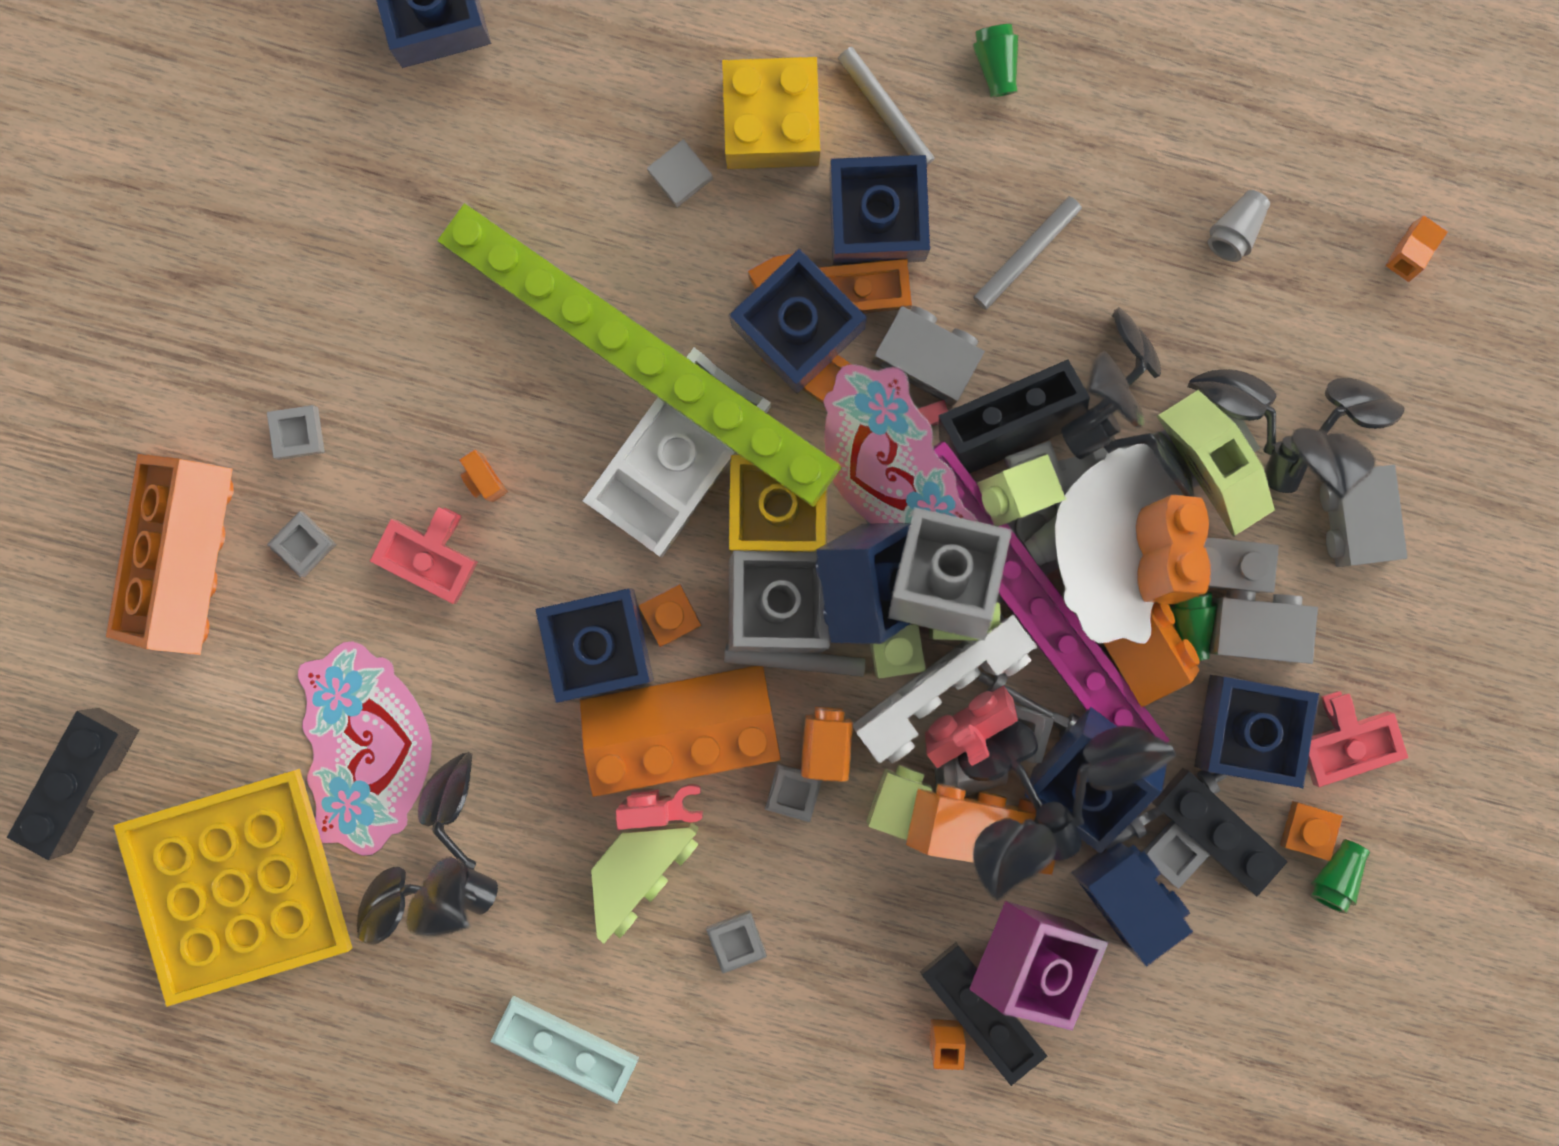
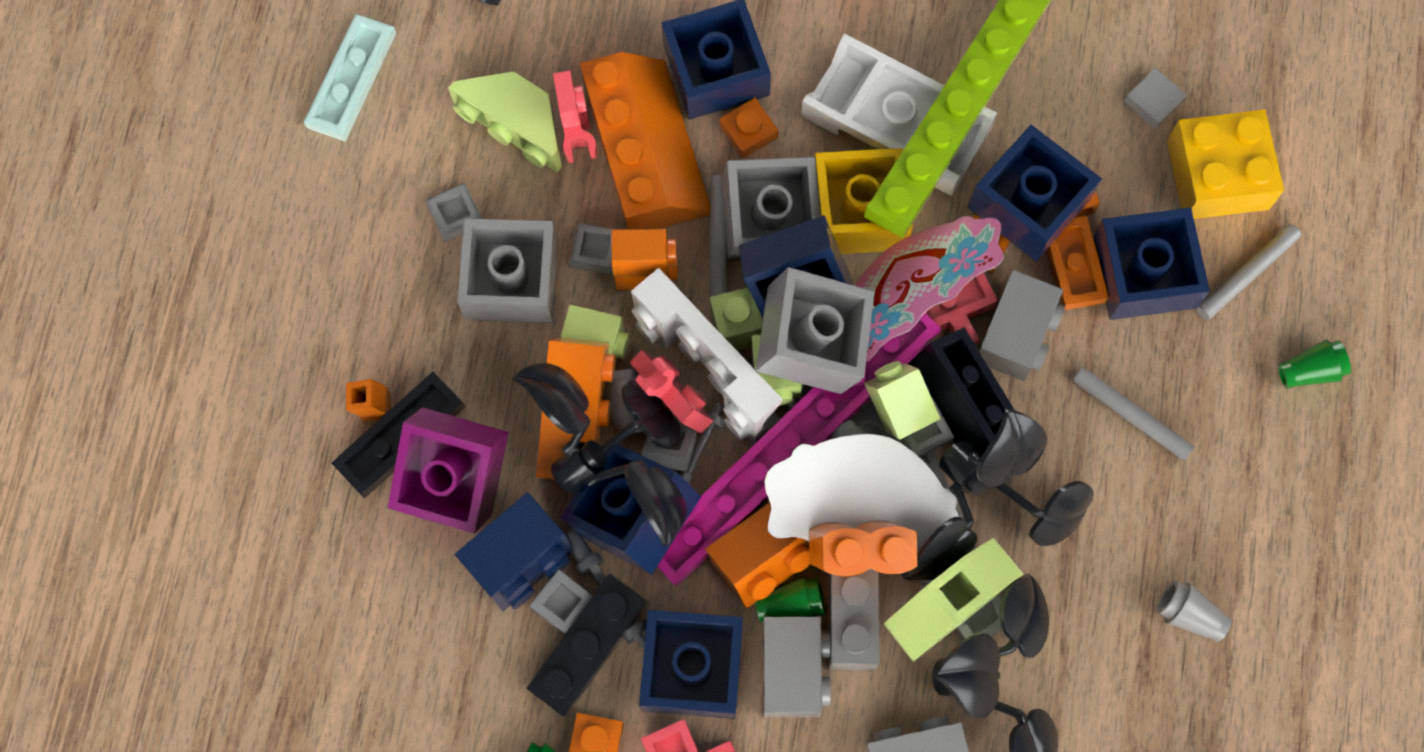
camera: 90 degrees right, 15 degrees down
none -> light grey brick [457,218,558,323]

